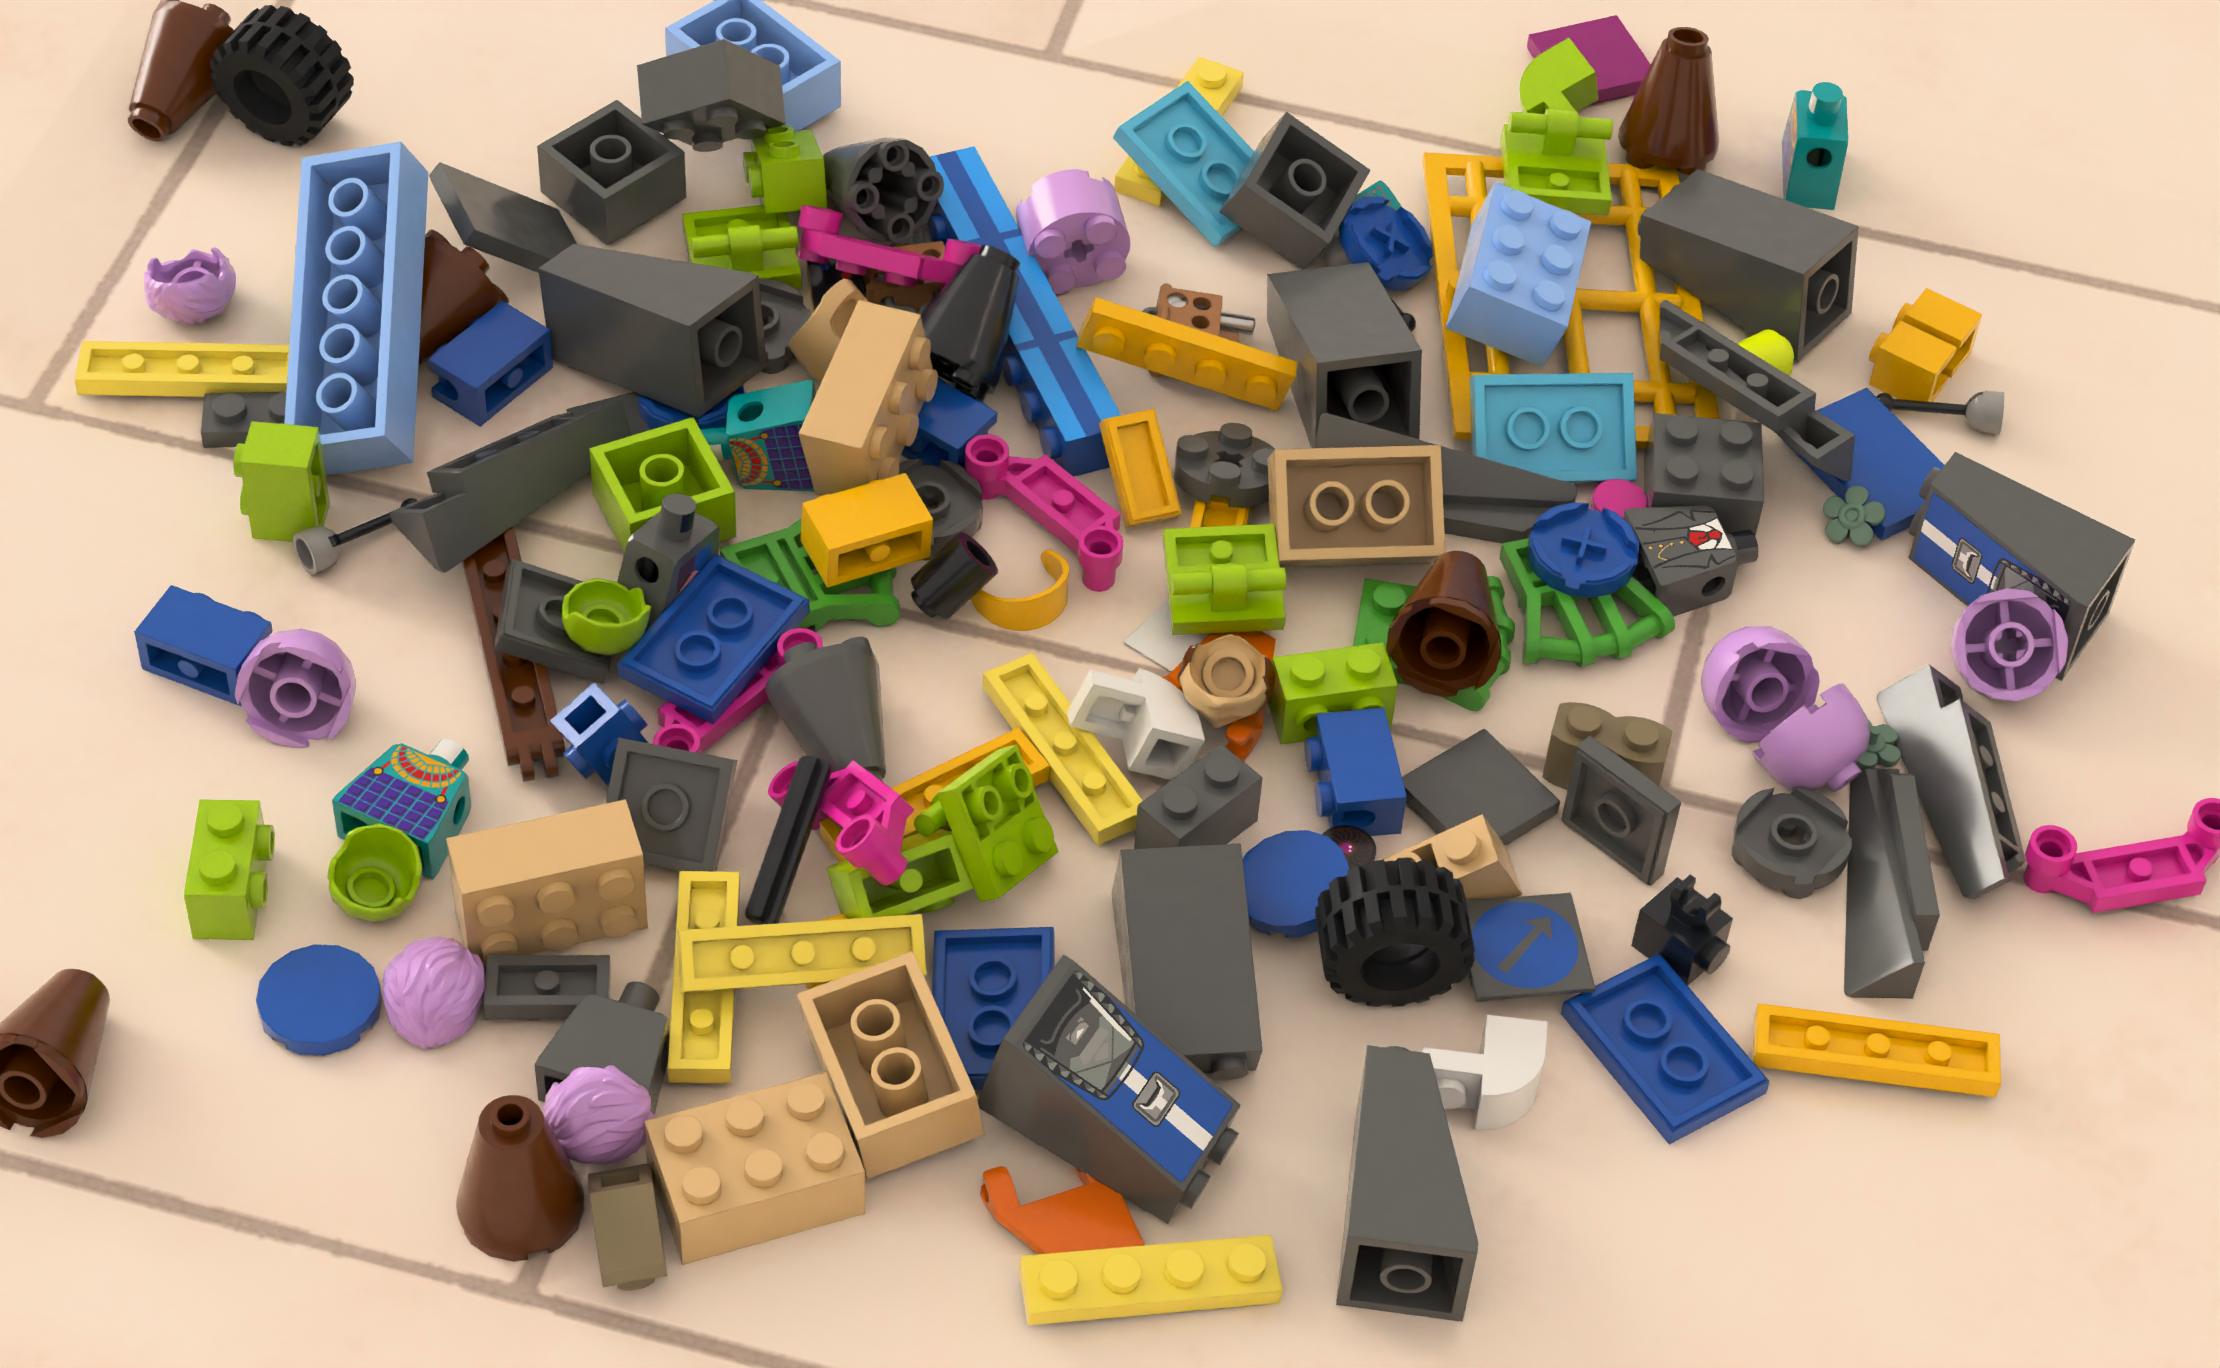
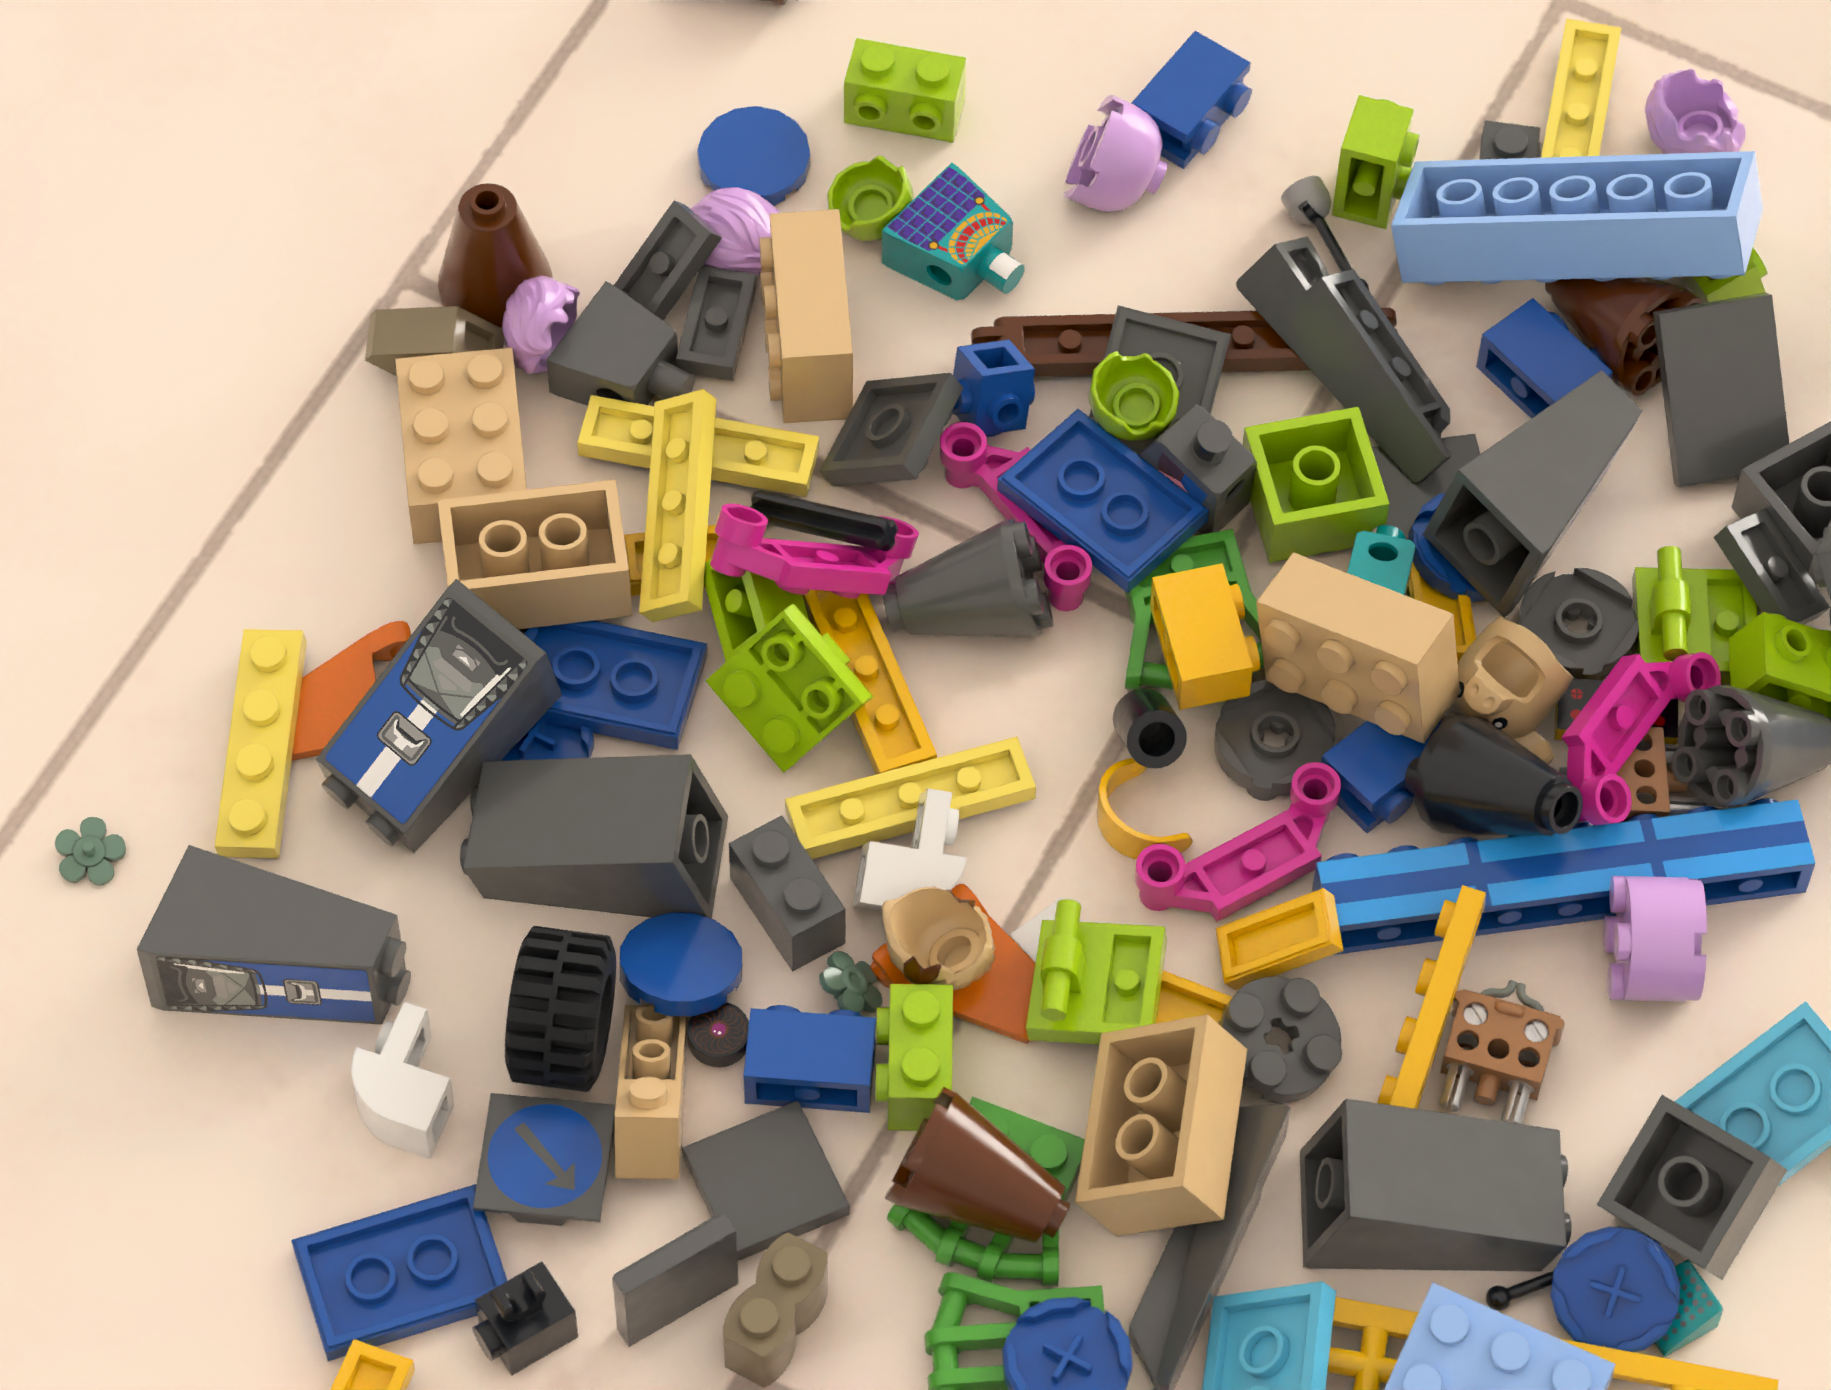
camera: 105 degrees right, 10 degrees up
none -> dark grey plate [614,200,723,321]
none -> sand green plant [819,951,882,1013]
none -> dark grey plate [1714,508,1830,625]

